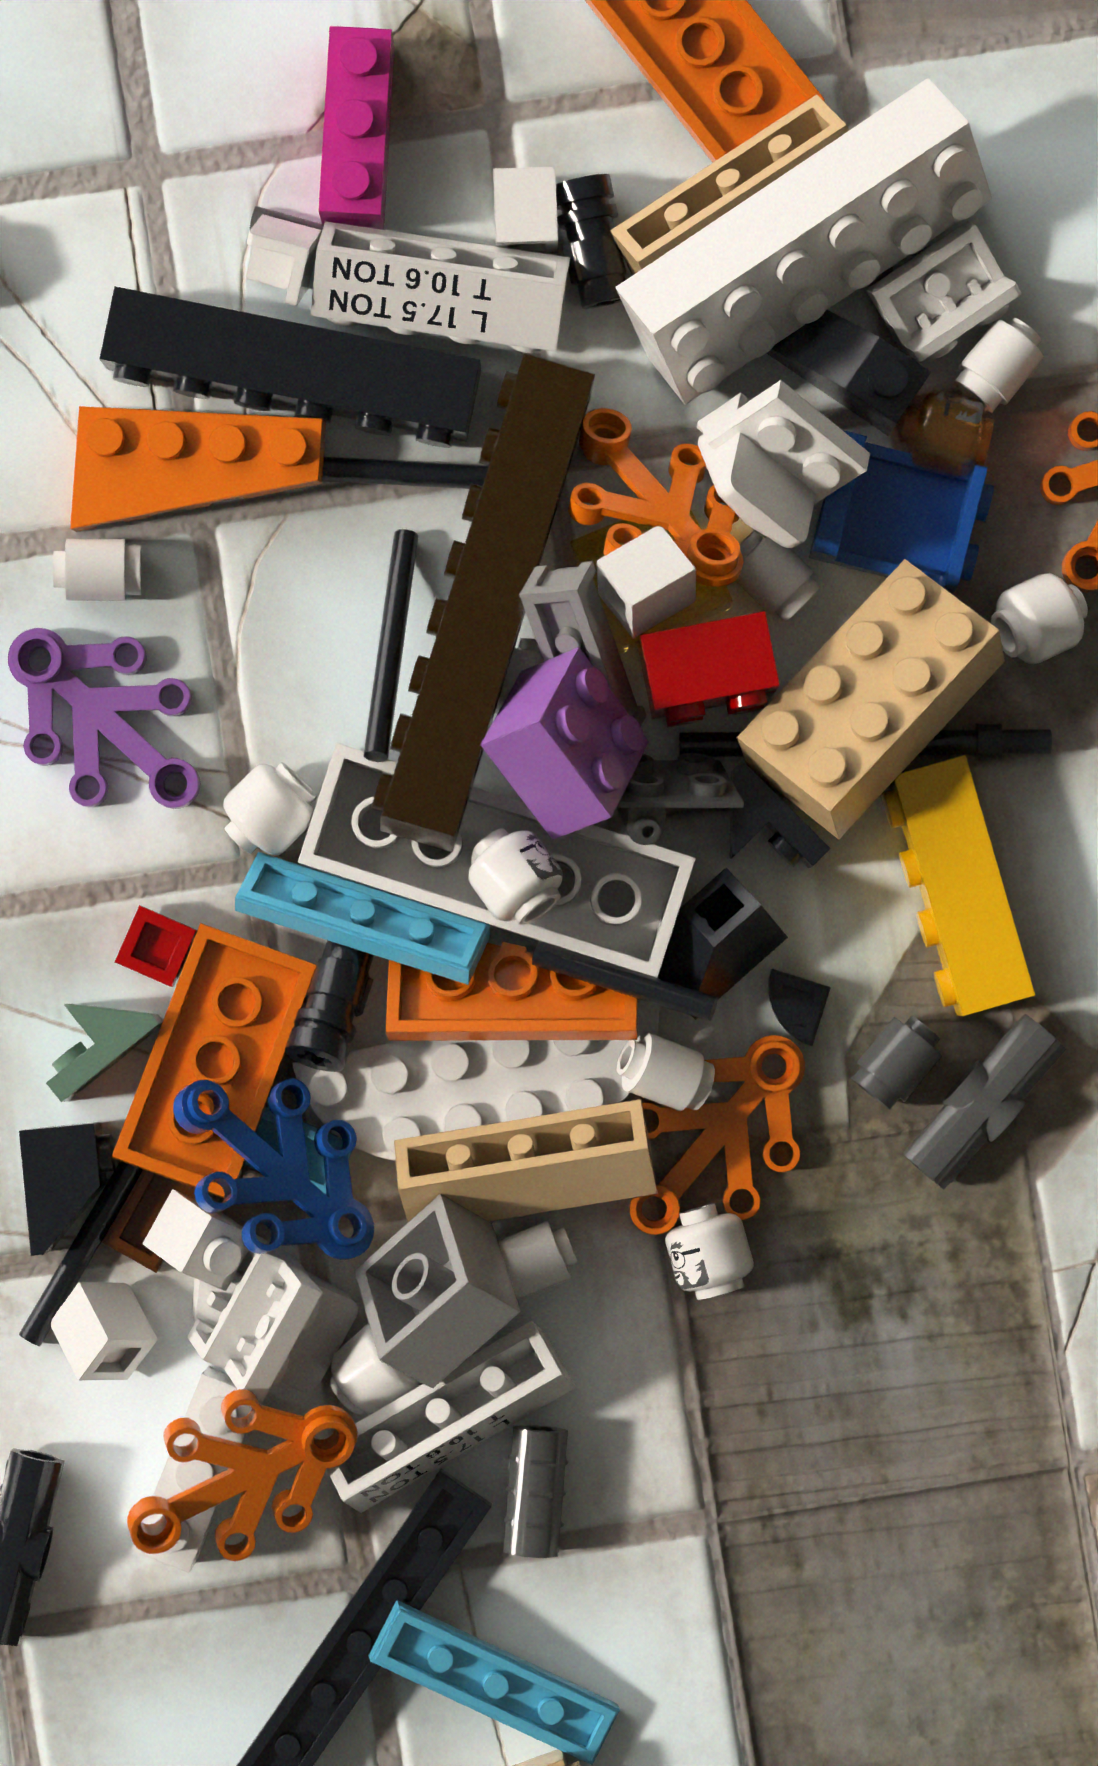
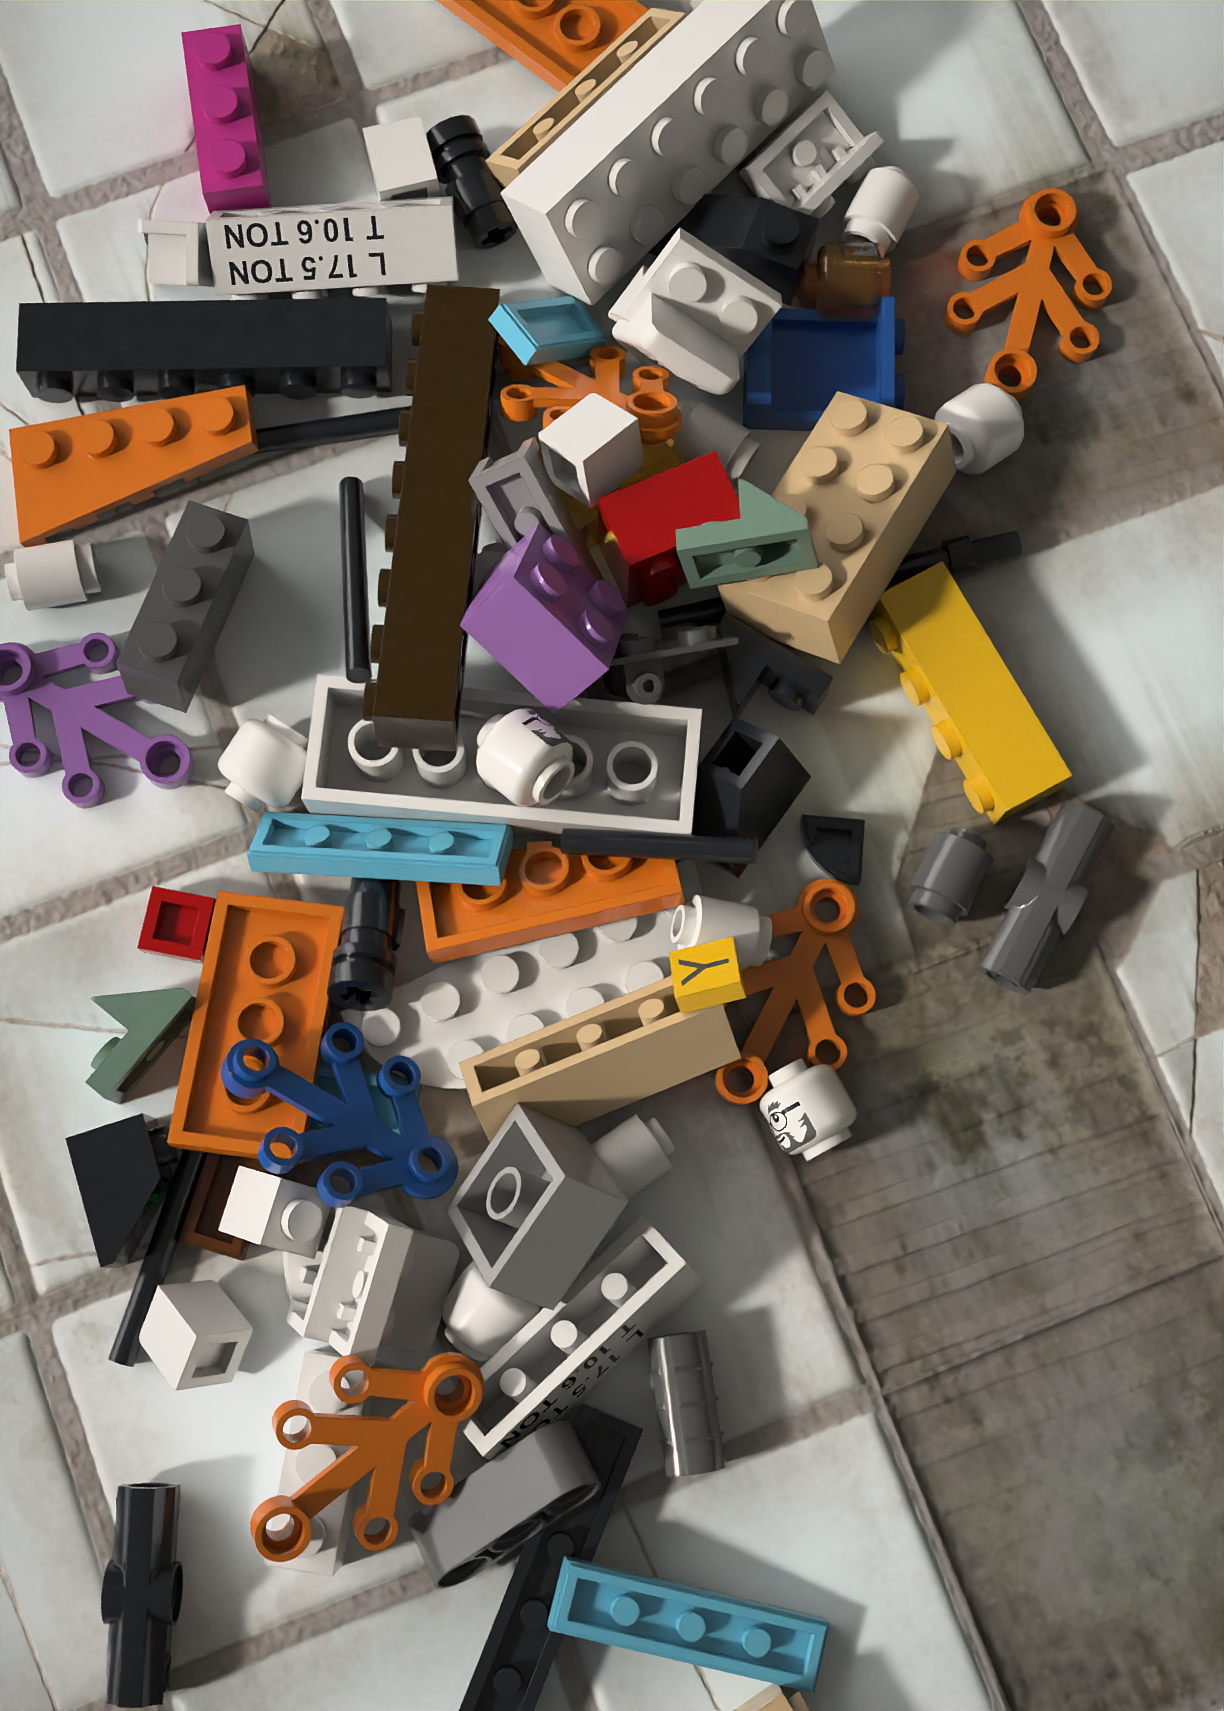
camera: 15 degrees left, 10 degrees down
none -> dark grey brick [116,500,255,713]
none -> beam [408,1420,601,1589]
none -> medium azure tile [488,296,608,366]
none -> yellow tile [669,936,746,1014]
none -> sand green slope [676,479,818,589]

